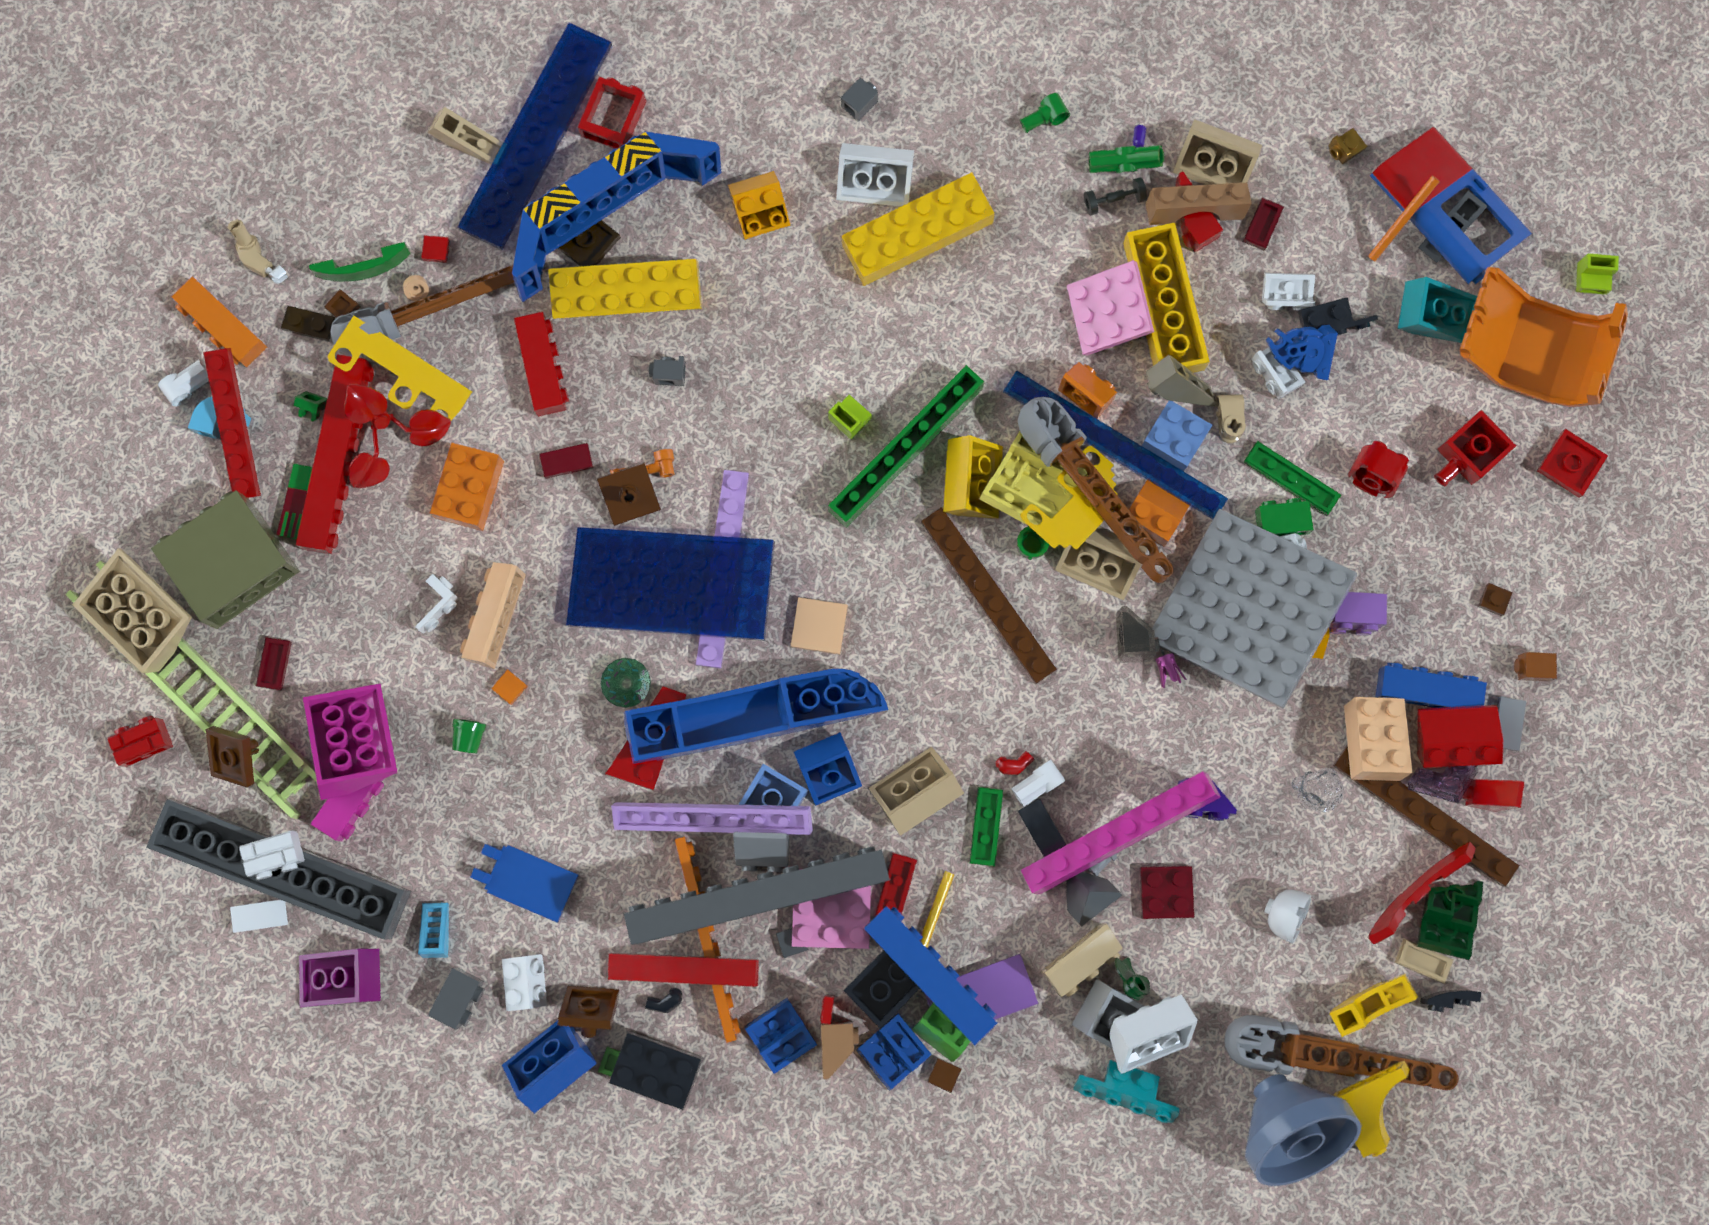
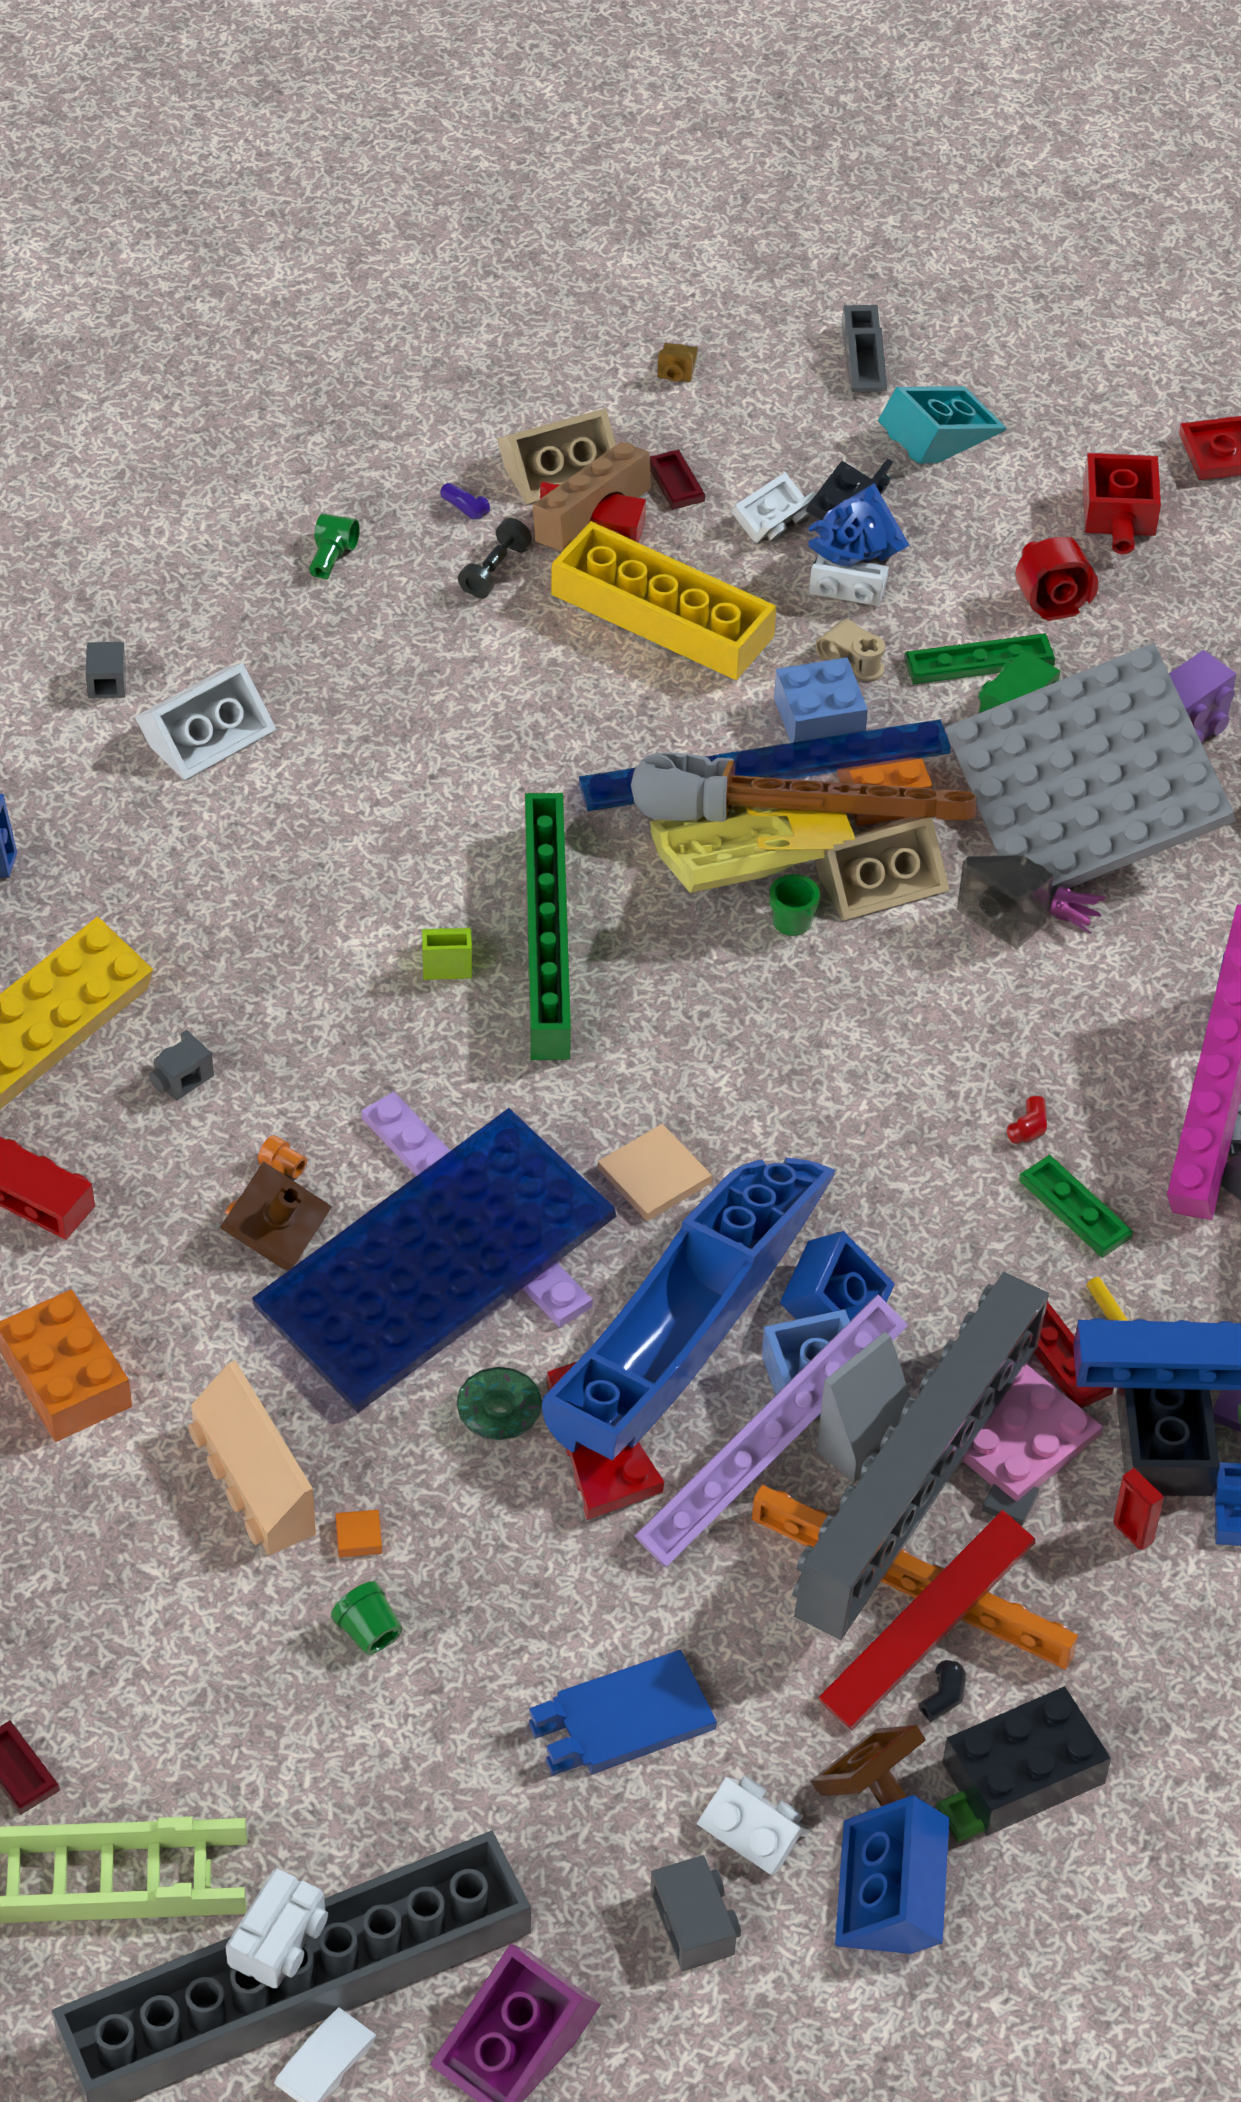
camera: 50 degrees left, 30 degrees down
reddish brown tile [206,726,259,788] -> none
dark pink slope [303,683,398,800] -> none
dark pink brick [311,779,384,842] -> none
white bracket [415,574,458,634] -> none
medium azure slope [418,903,449,958] -> none
dark red tile [539,443,594,479] -> none
light orange slope [728,171,791,239] -> none
blue slope [744,997,817,1074] -> none
medium nougat slope [821,1021,859,1080] -> none
yellow brick [841,172,995,286] -> none
tan slope [869,747,964,836] -> none
reddish brown plate [921,507,1057,684] -> none
yellow slope [943,435,1003,519] -> none
white piece [1011,760,1066,807] -> none
black slope [1018,798,1067,857] -> none
orange slope [1058,362,1117,420] -> none
bright pink plate [1066,260,1154,355] -> none
green piece [1089,145,1164,173] -> none
dark tan slope [1146,354,1217,407] -> none
orange bar [1368,176,1440,262] -> none
piece [1370,127,1532,285] -> none
orange windscreen [1460,267,1628,408] -> none
lime piece [1576,253,1619,295] -> none

